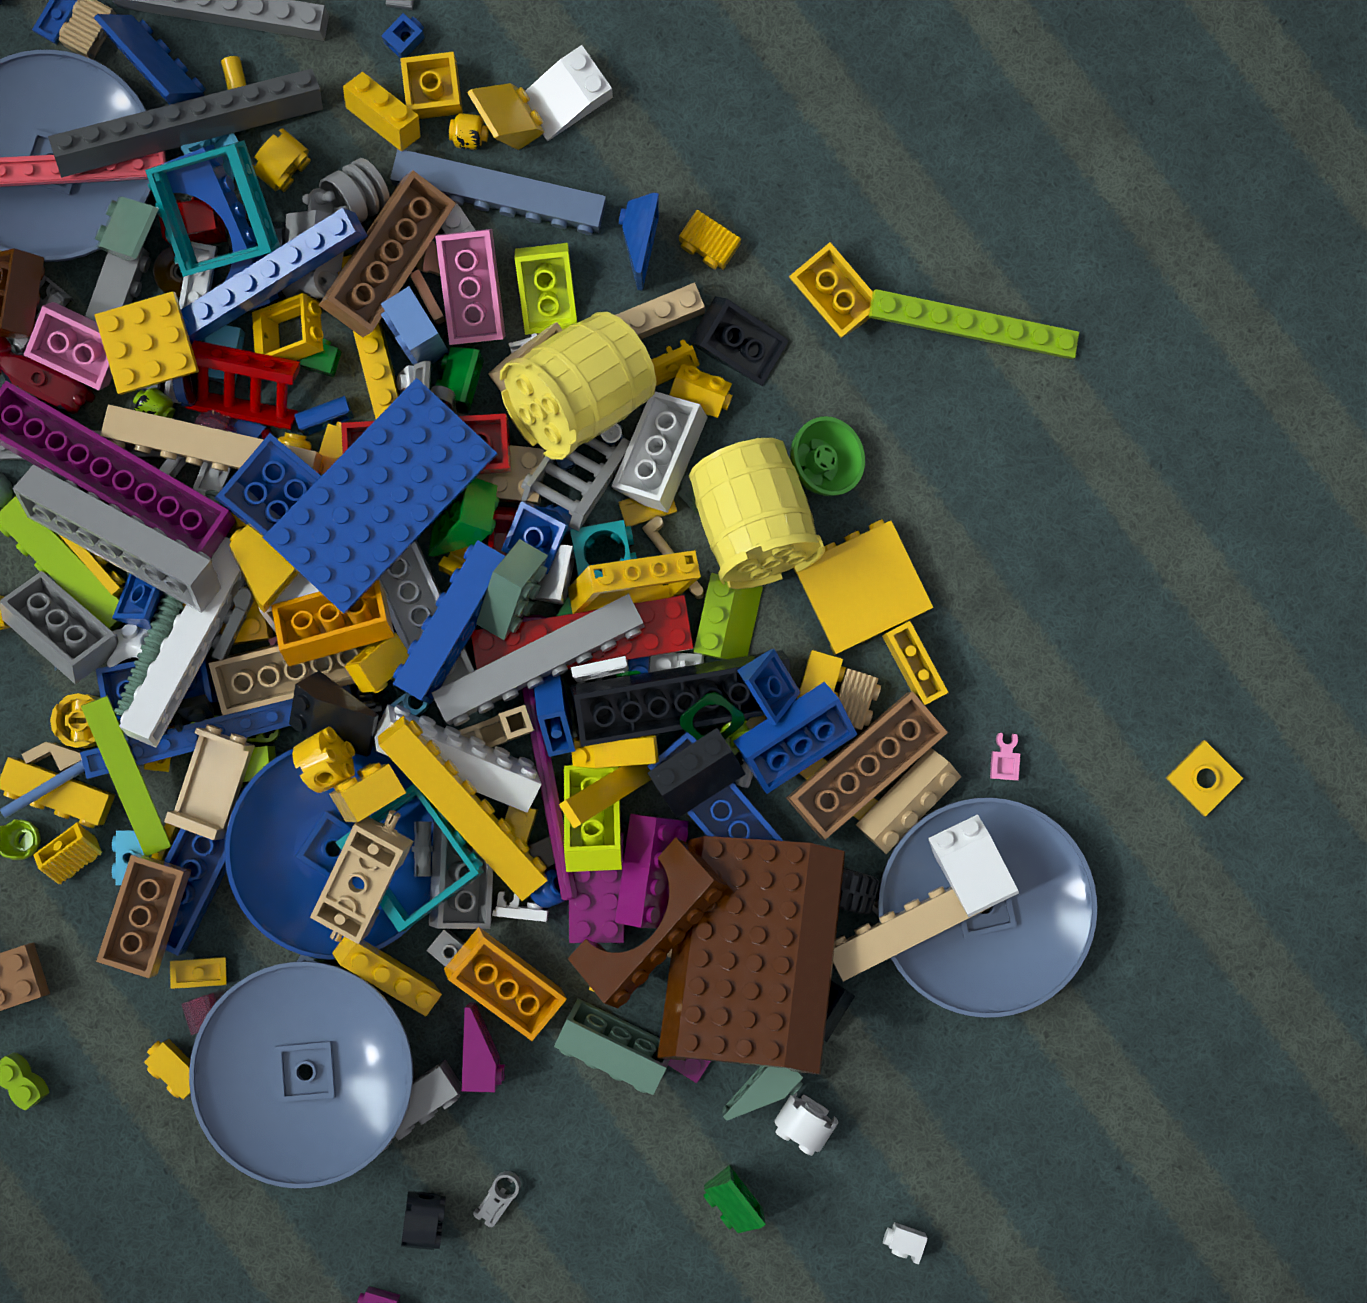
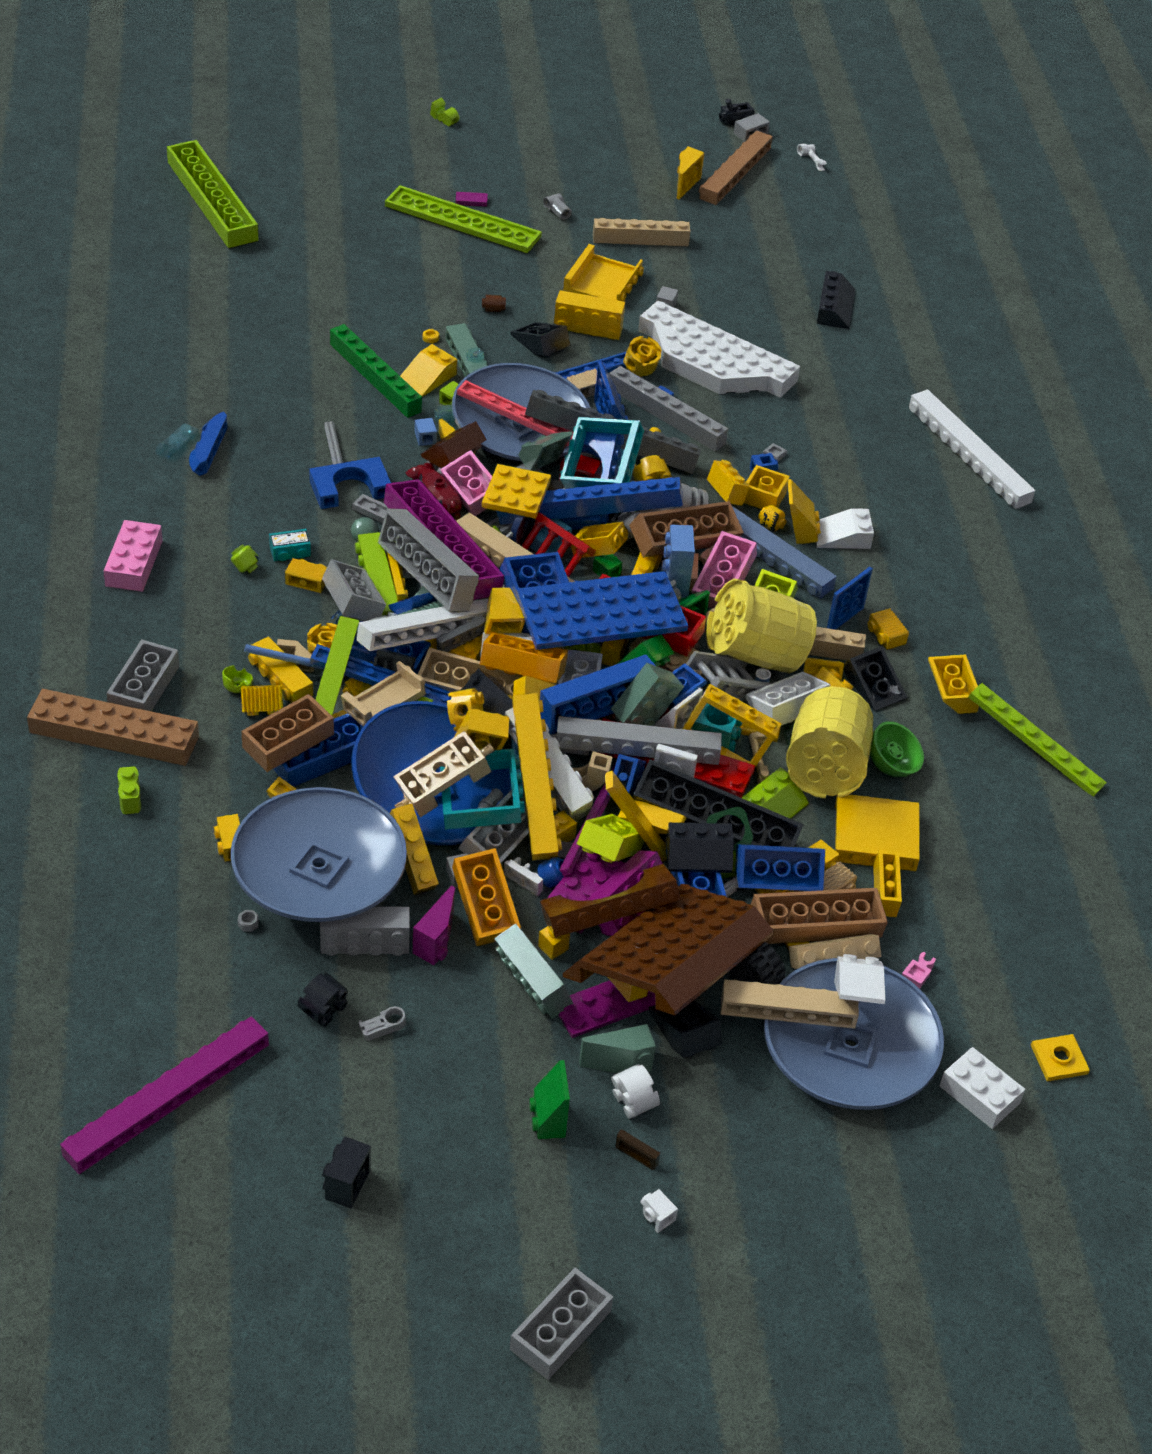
camera: 25 degrees right, 40 degrees down
blue slope [737,649,801,725] -> none
none -> dark brown tile [615,1129,661,1170]
none -> white brick [940,1047,1025,1129]

